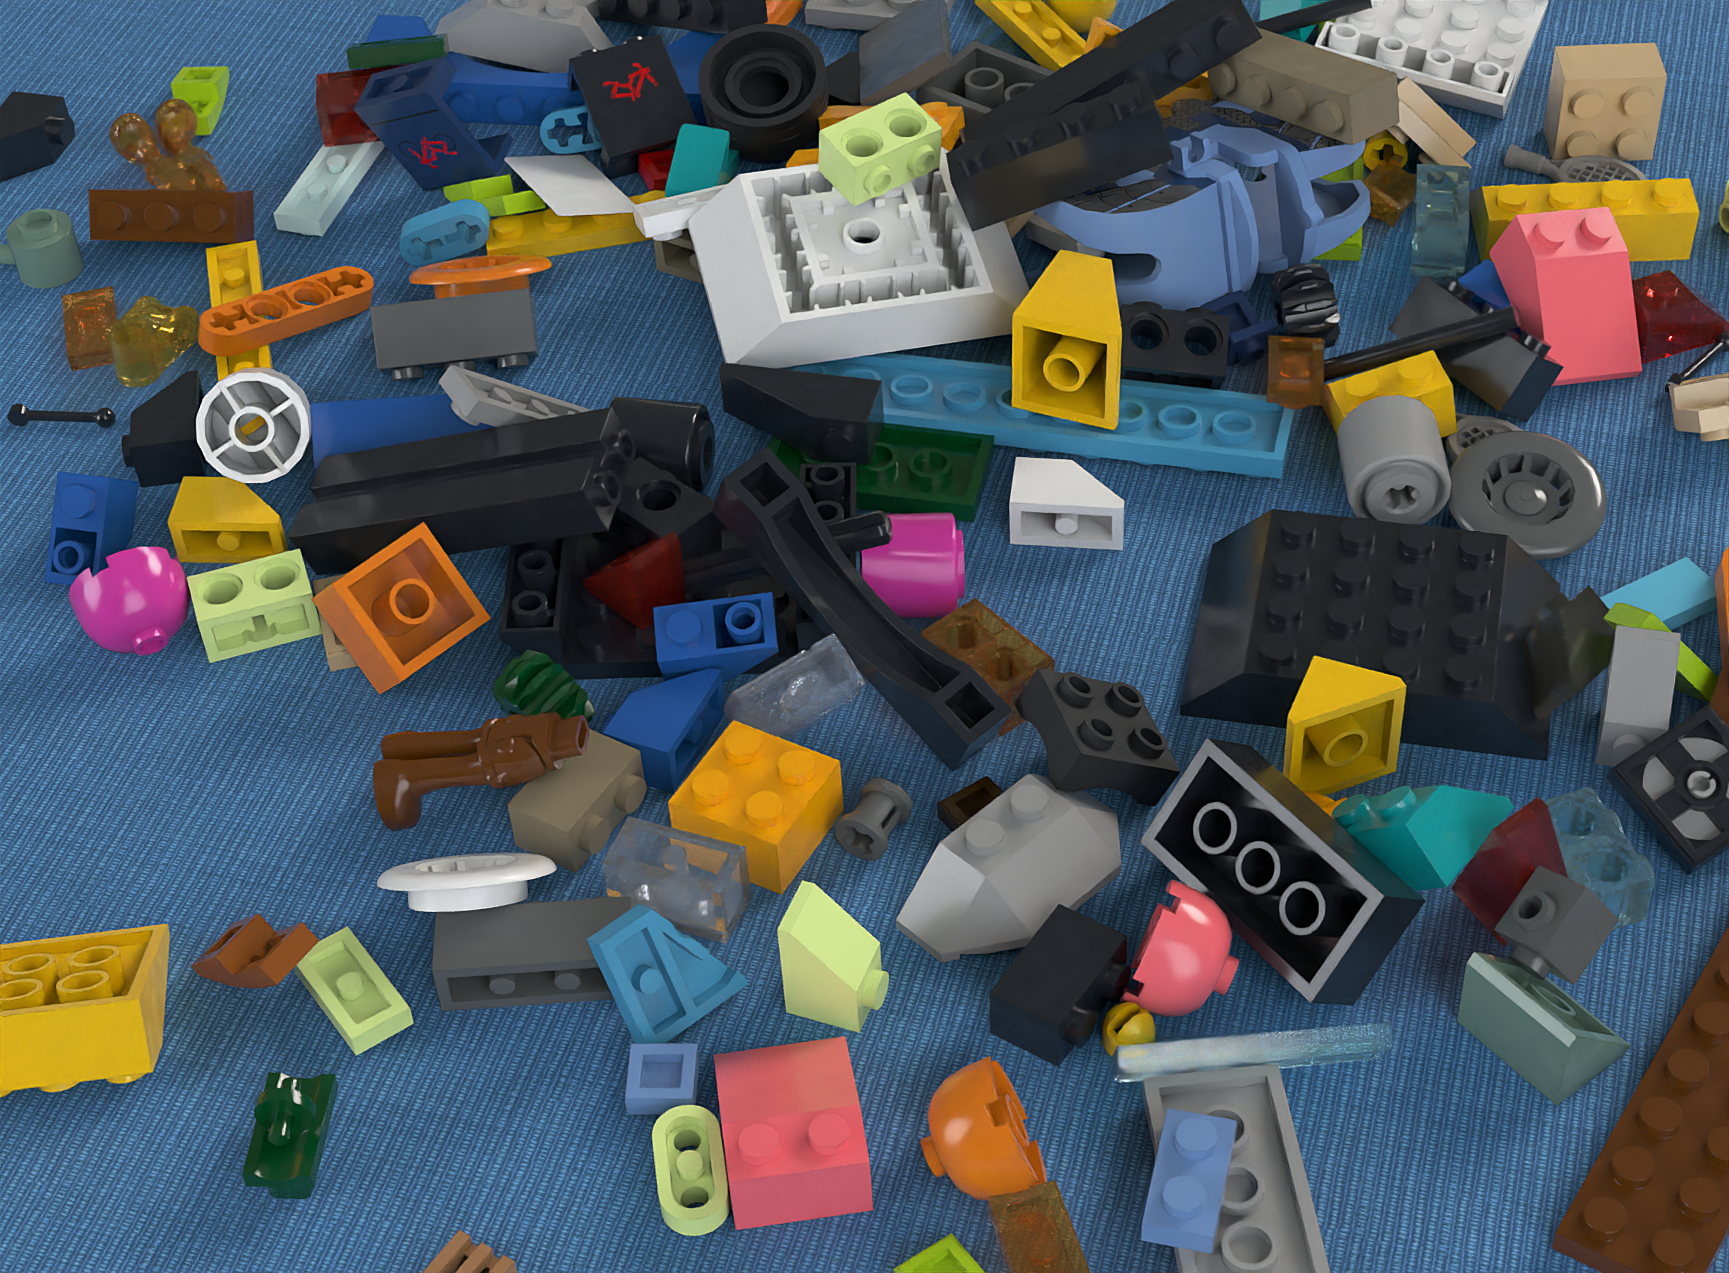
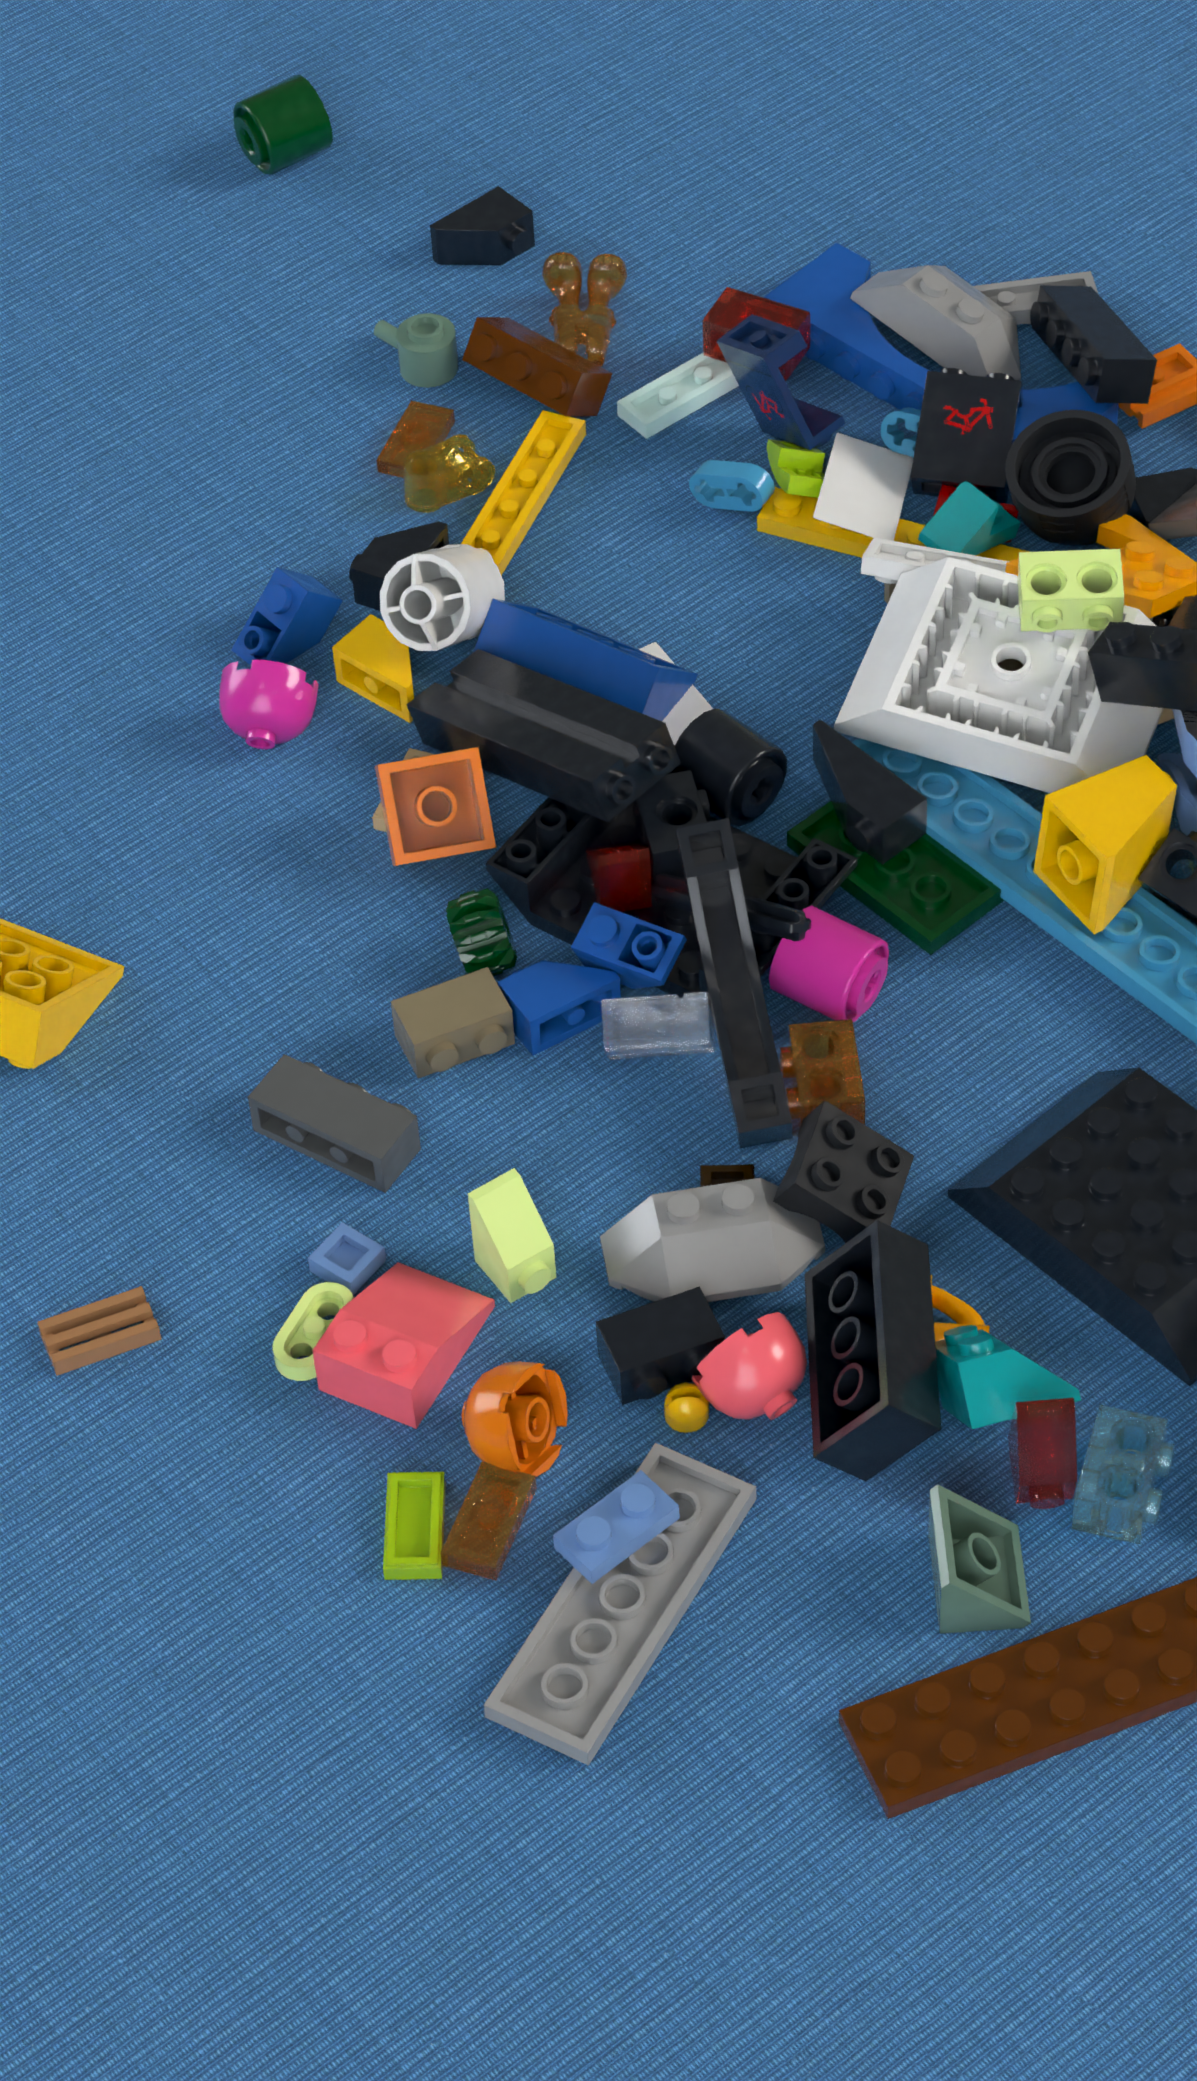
camera: 35 degrees right, 5 degrees up
black hinge [7,404,116,428] -> none
lime slope [161,66,230,136] -> none
yellowish green brick [187,548,322,663] -> none
dark orange slope [191,913,319,989] -> none
orange beam [198,266,374,357] -> none
dark green hips [242,1072,338,1199] -> none
yellowish green plate [294,926,414,1056] -> none
dark green plate [346,34,450,74] -> none
dark grey slope [370,288,539,382] -> none
reddish brown piece [373,712,589,832] -> none
white wheel [377,853,557,912] -> none
orange wheel [409,254,552,299] -> none
light grey plate [438,365,592,427] -> none
dark azure wing [586,904,749,1044] -> none
clear brick [602,816,752,944] -> none
light orange brick [668,720,844,895] -> none
dark grey bush [835,778,913,861] -> none
white slope [1009,457,1124,550] -> none
clear light blue tile [1112,1022,1393,1083] -> none
yellow slope [1283,656,1407,796] -> none
dark grey brick [1494,865,1619,985] -> none

